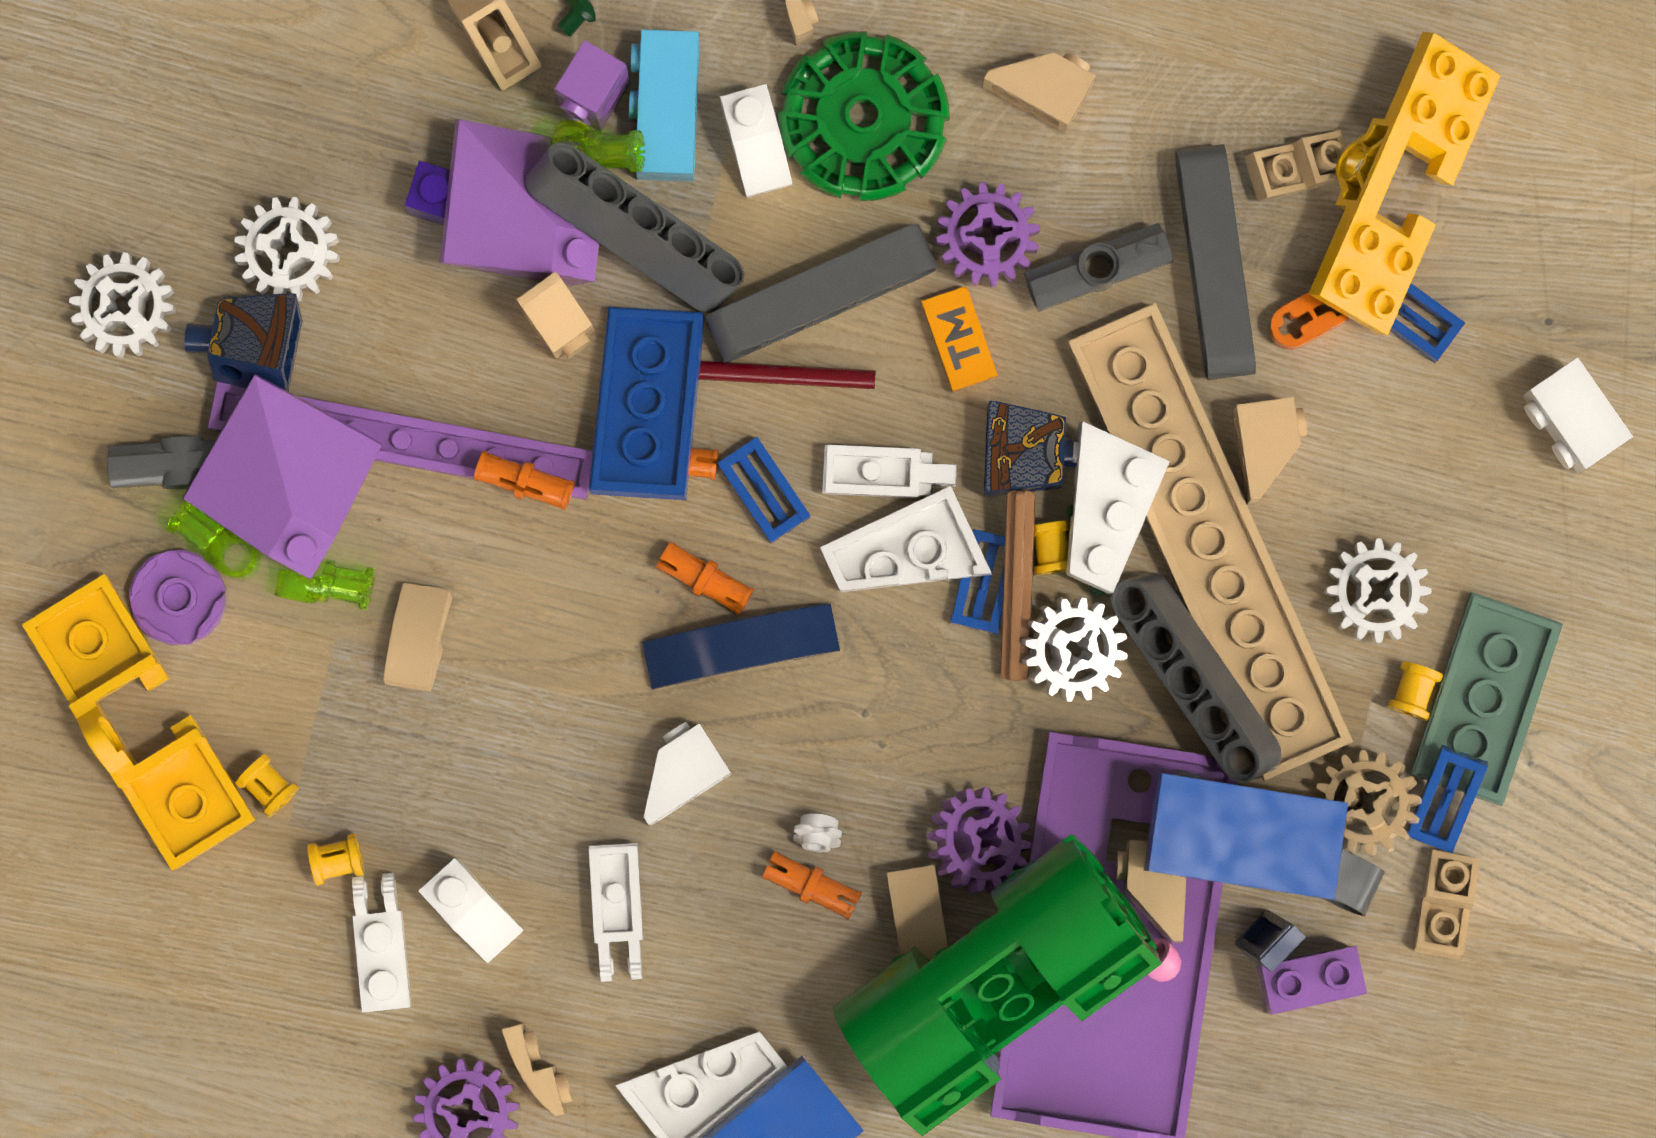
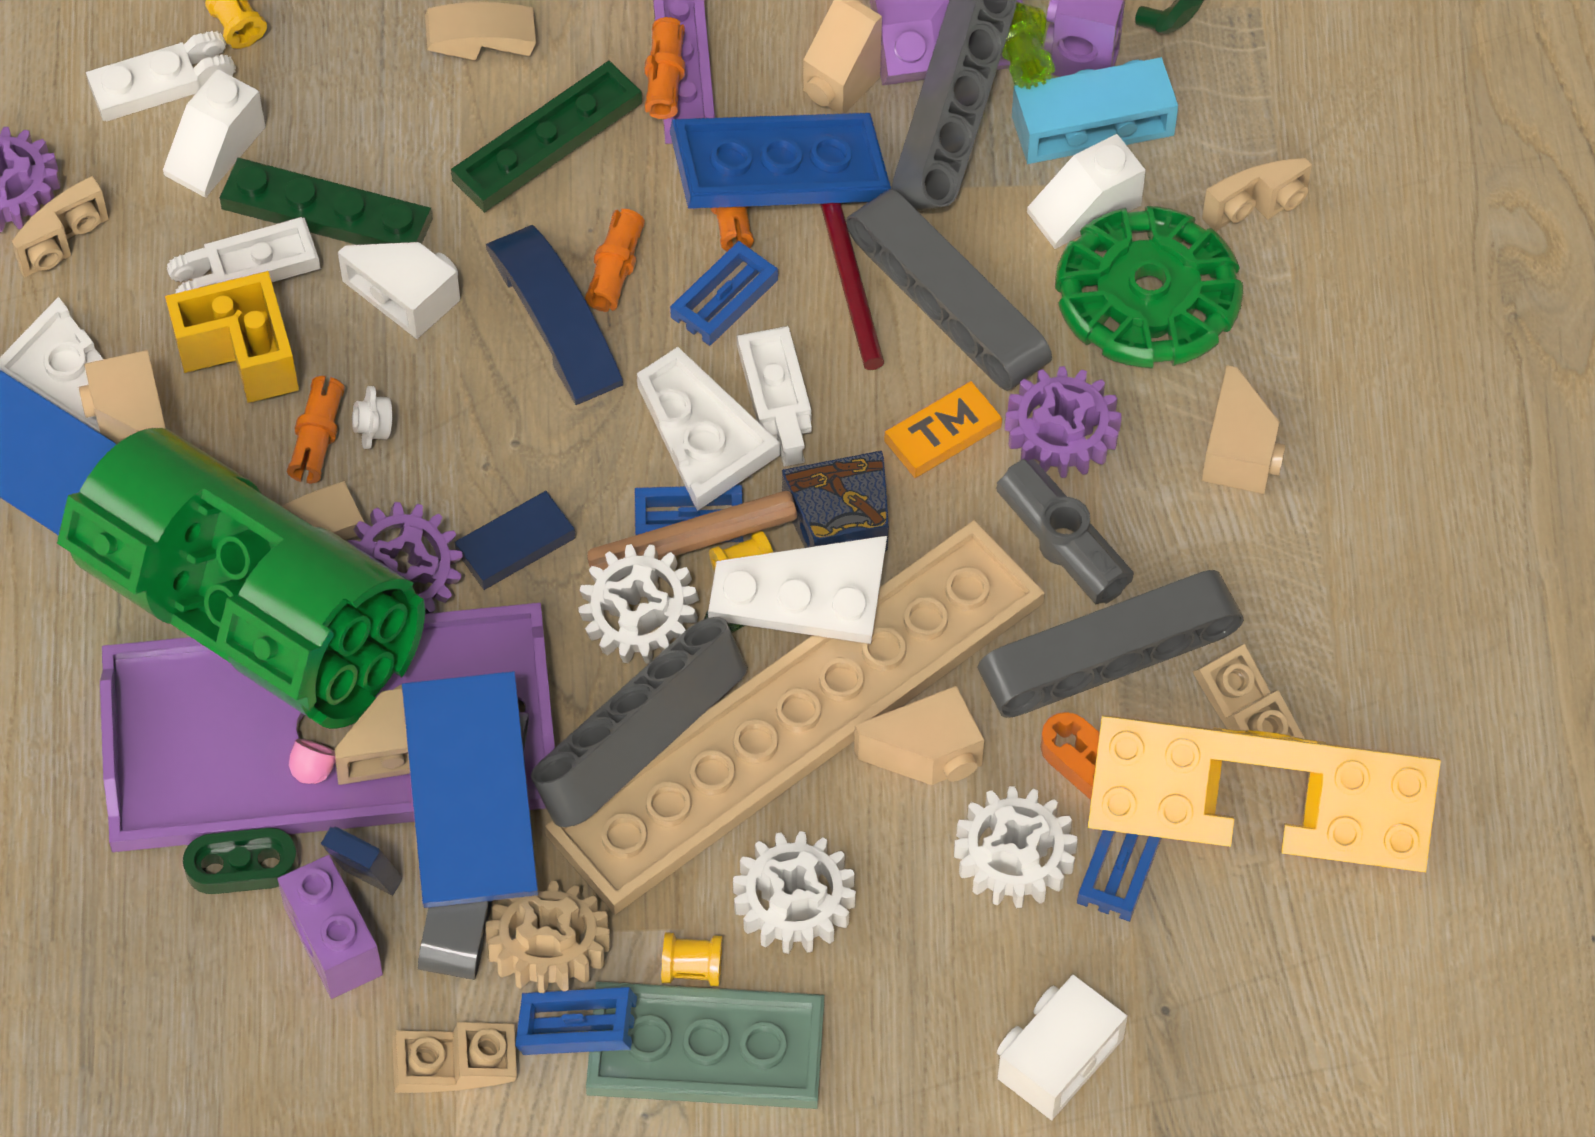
camera: 75 degrees right, 25 degrees down
none -> tan slope [79,350,166,444]
none -> yellow brick [165,271,299,403]
none -> dark green plate [183,828,298,894]
none -> dark green plate [219,157,433,245]
none -> dark green plate [451,60,642,213]
none -> dark blue tile [454,491,575,590]
none -> white gear [954,786,1077,908]

